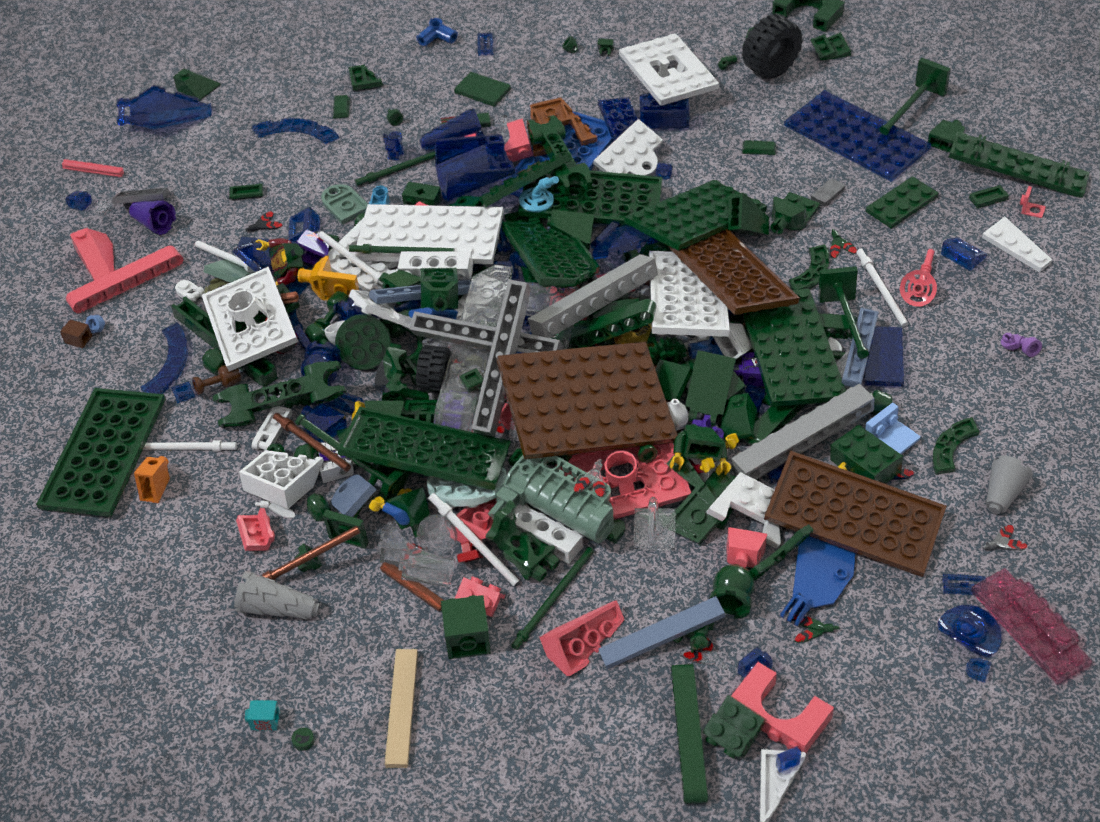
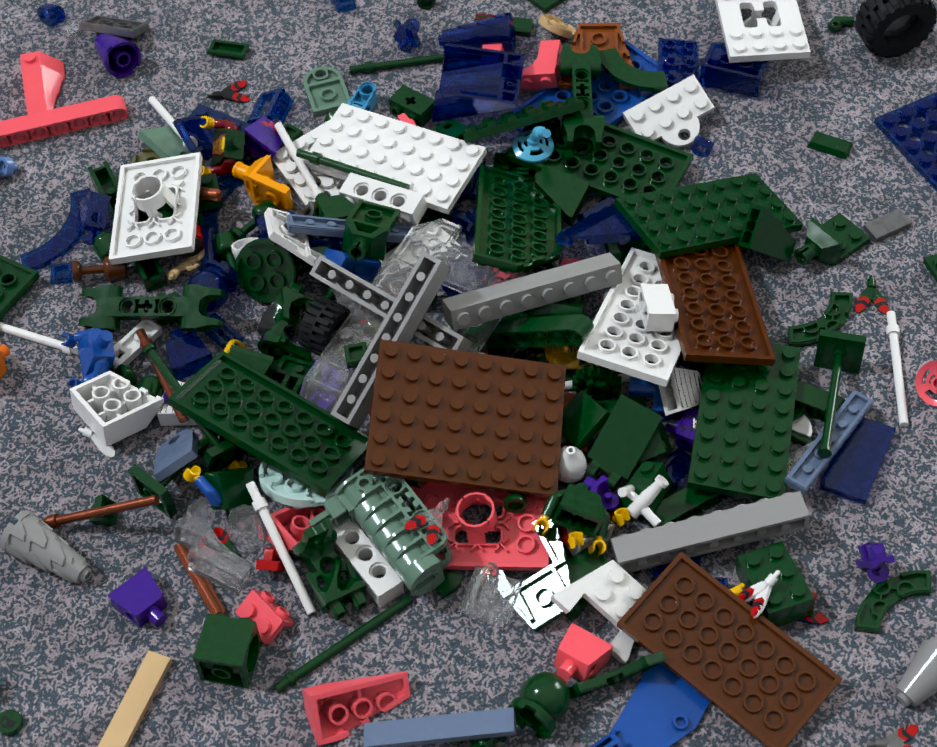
camera: 20 degrees right, 5 degrees up
white plate [175,280,205,303] -> none
coral bracket [236,508,275,551] -> none
dark green piece [307,493,331,522] -> none
light blue bracket [865,403,920,454] -> none
dark green head [869,390,895,416] -> none
none -> blue torso [60,328,115,389]
none -> clear blue torso [76,191,111,245]
none -> dark purple torso [108,567,167,627]
none -> tan piece [165,249,207,280]
none -> tan tile [538,14,576,39]
none -> dark green tile [599,48,668,92]
none -> white piece [618,475,669,527]
none -> white brick [637,284,679,332]
none -> white piece [738,570,780,618]
none -> dark purple hips [855,542,895,583]

